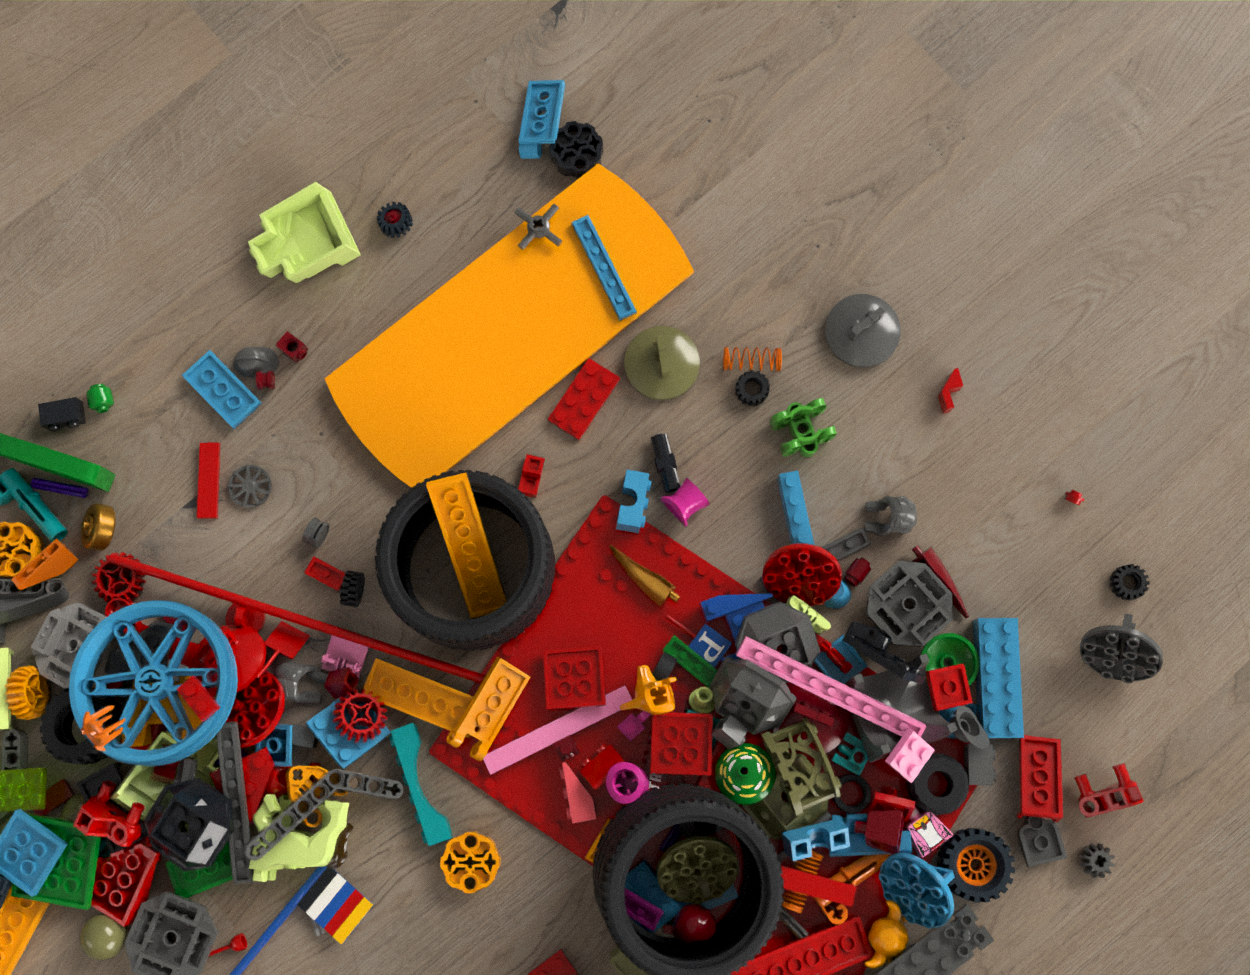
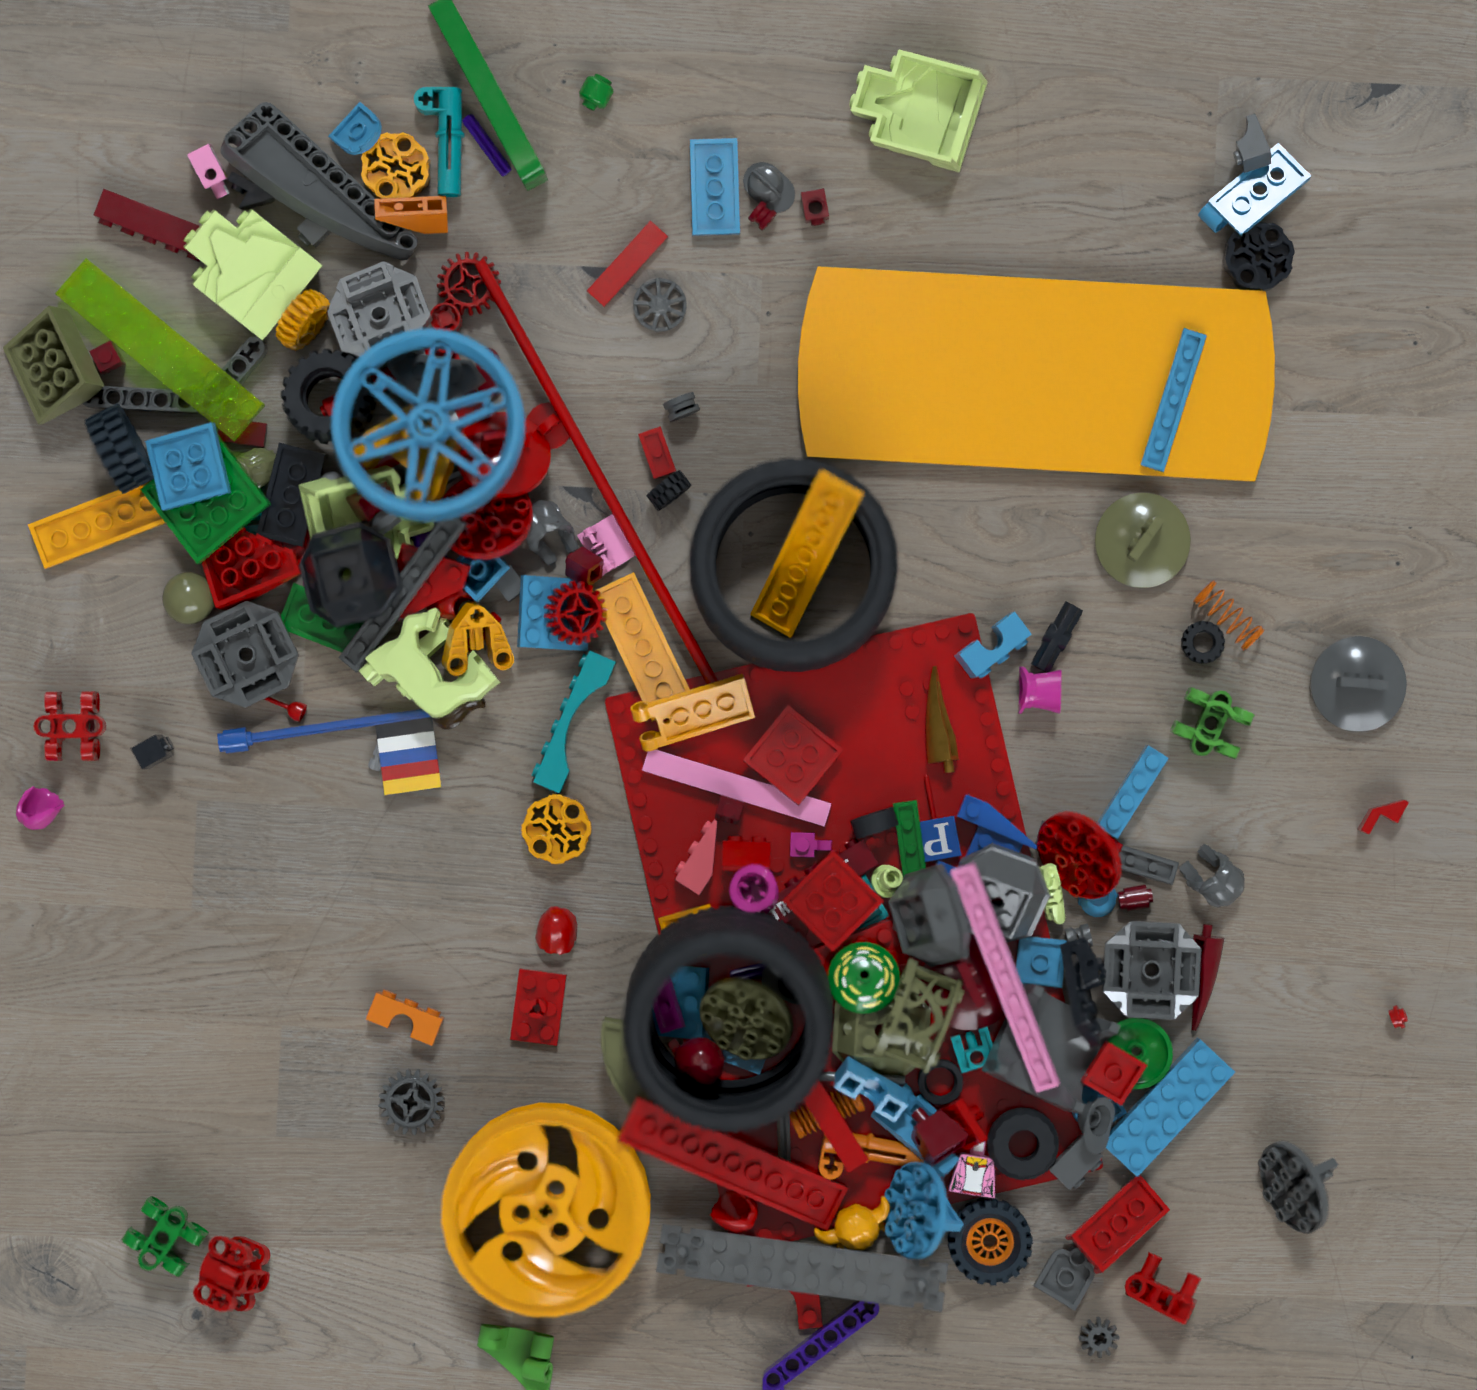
camera: 45 degrees right, 10 degrees up
black brick [38,397,86,432] -> none
red piece [73,780,145,847] -> none
pearl gold wheel [81,503,116,551] -> none
orange piece [81,705,125,751] -> none
red plate [177,675,221,722] -> none
dark grey beam [243,769,403,861] -> none
red piece [256,621,310,679] -> none
black wheel [376,202,413,238] -> none
dark grey bar [514,204,562,250] -> none
red slope [518,454,545,498] -> none
red plate [547,358,620,441] -> none
light orange piece [619,665,677,715] -> none
dark grey brick [711,714,748,750] -> none
red axle [819,640,853,674] -> none
bright pink plate [885,728,934,783] -> none
black tyre [1109,564,1150,600] -> none
none -> red hair [535,906,578,955]
none -> dark grey wheel [1064,923,1093,947]
none -> dark grey arch [1233,114,1271,173]

